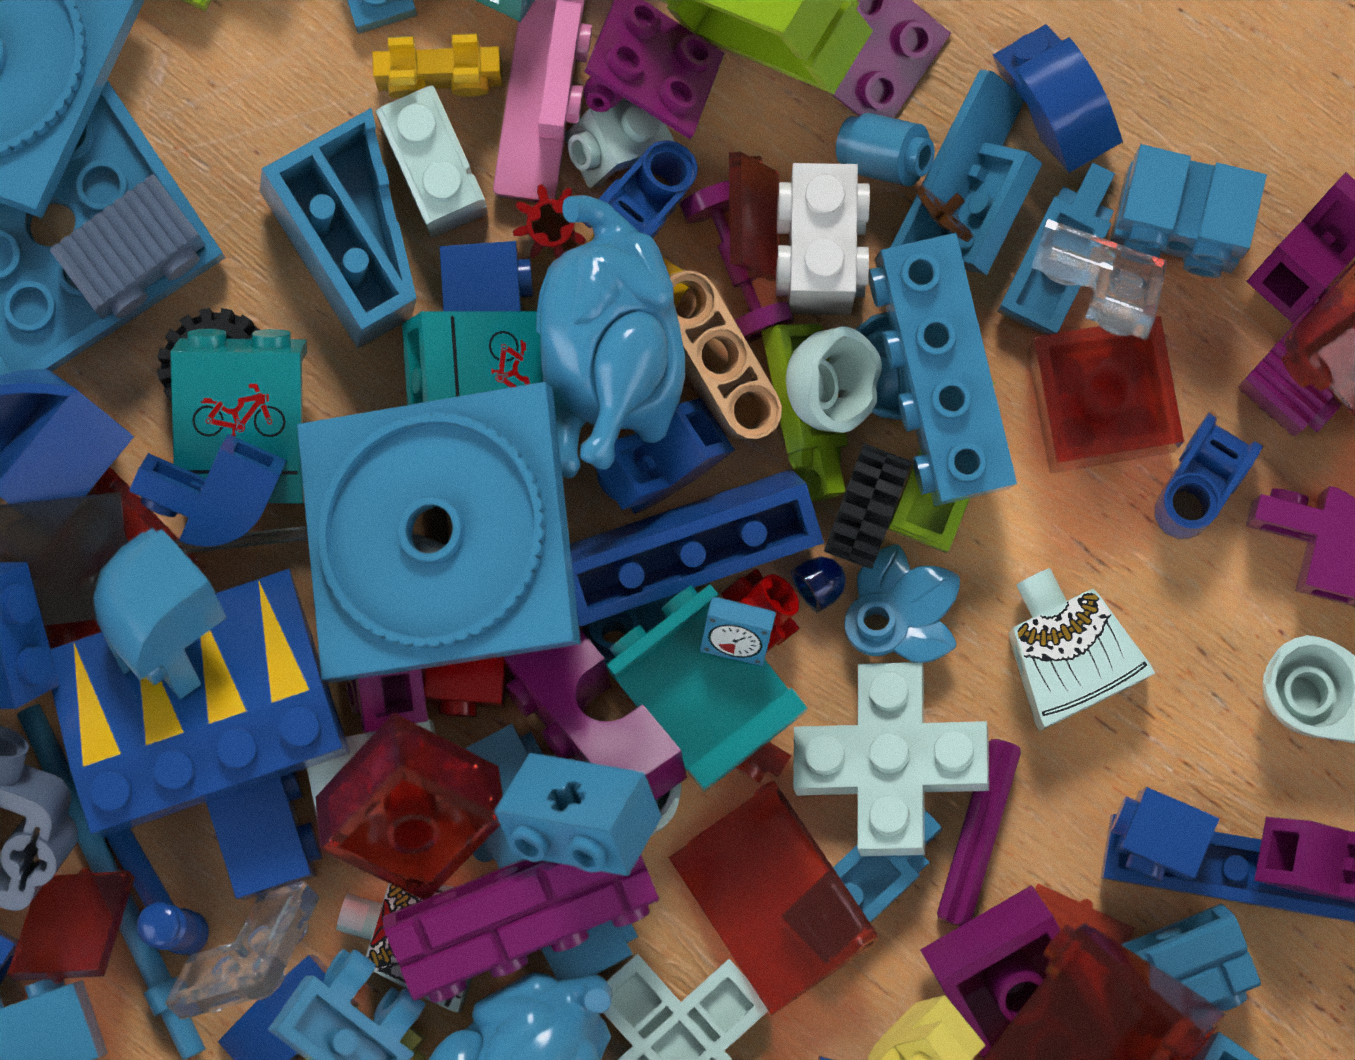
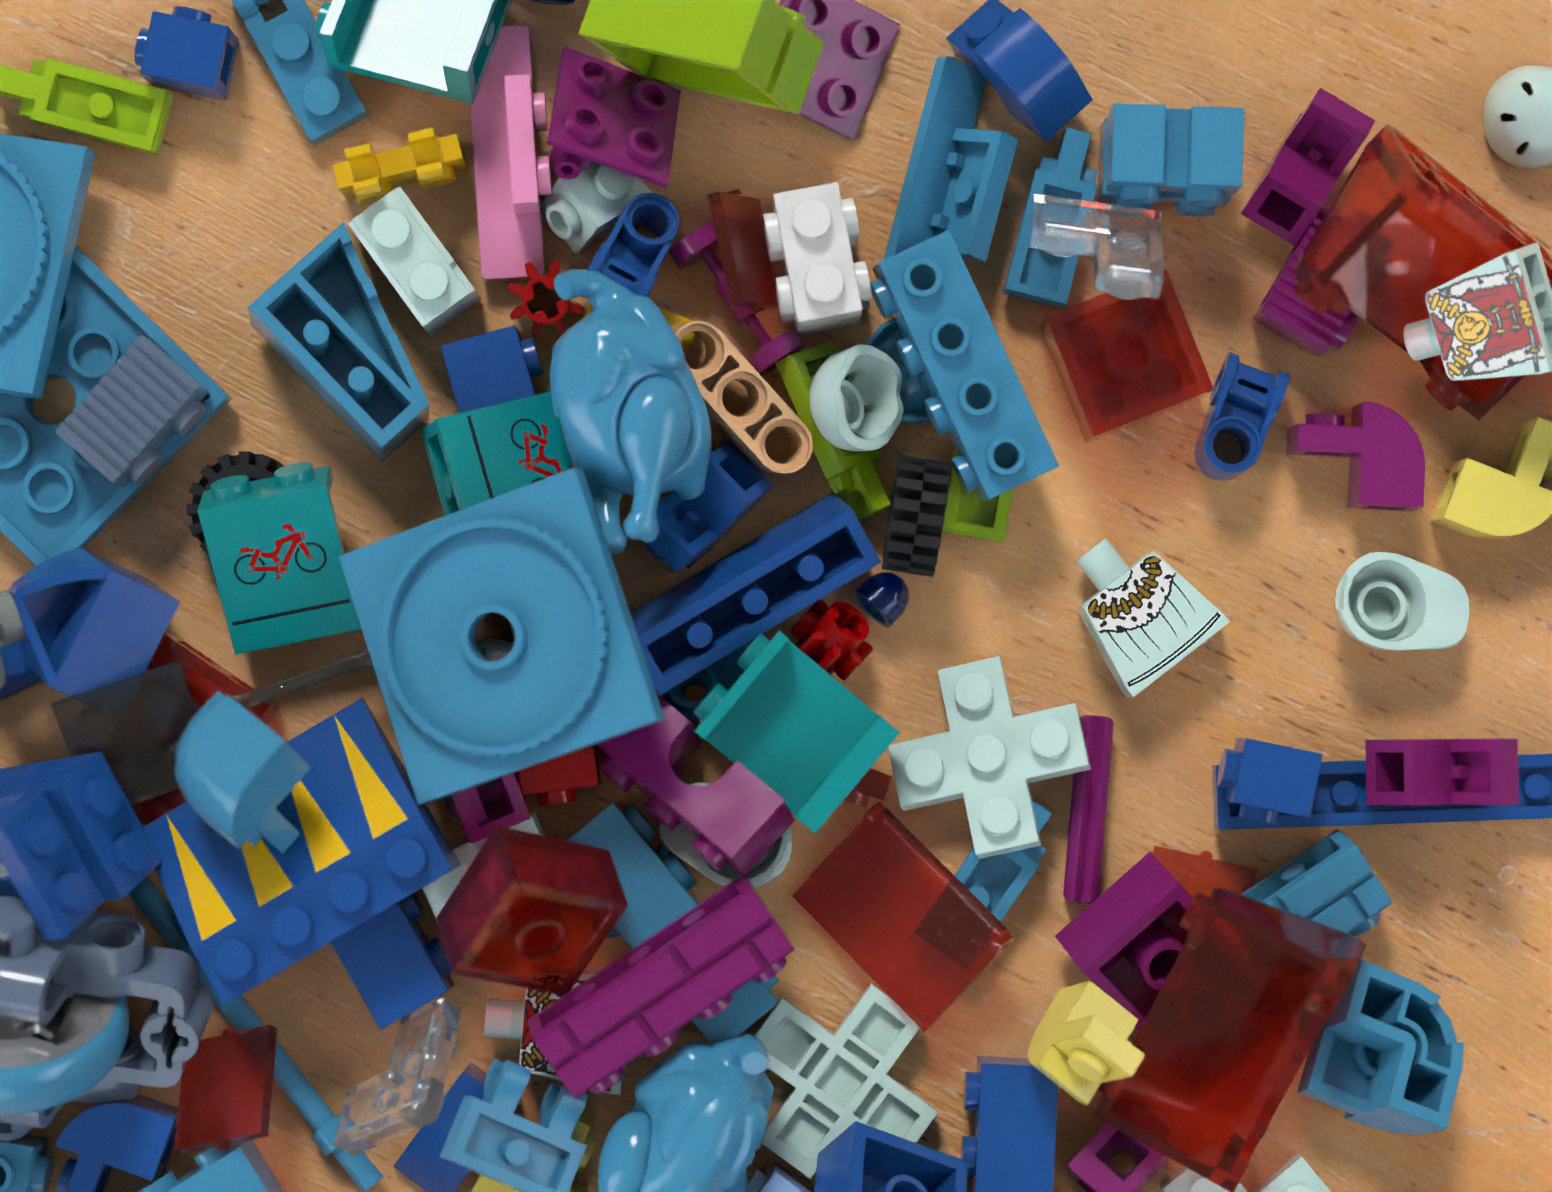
camera: 15 degrees left, 5 degrees up
blue piece [106,828,209,955] -> none
blue brick [129,434,287,547] -> none
dark azure brick [495,753,662,876] -> none
dark azure tile [700,597,776,667] -> none
dark azure brick [836,113,935,187] -> none
dark azure plate [844,544,960,663] -> none
reddish brown plant [916,184,974,242] -> none

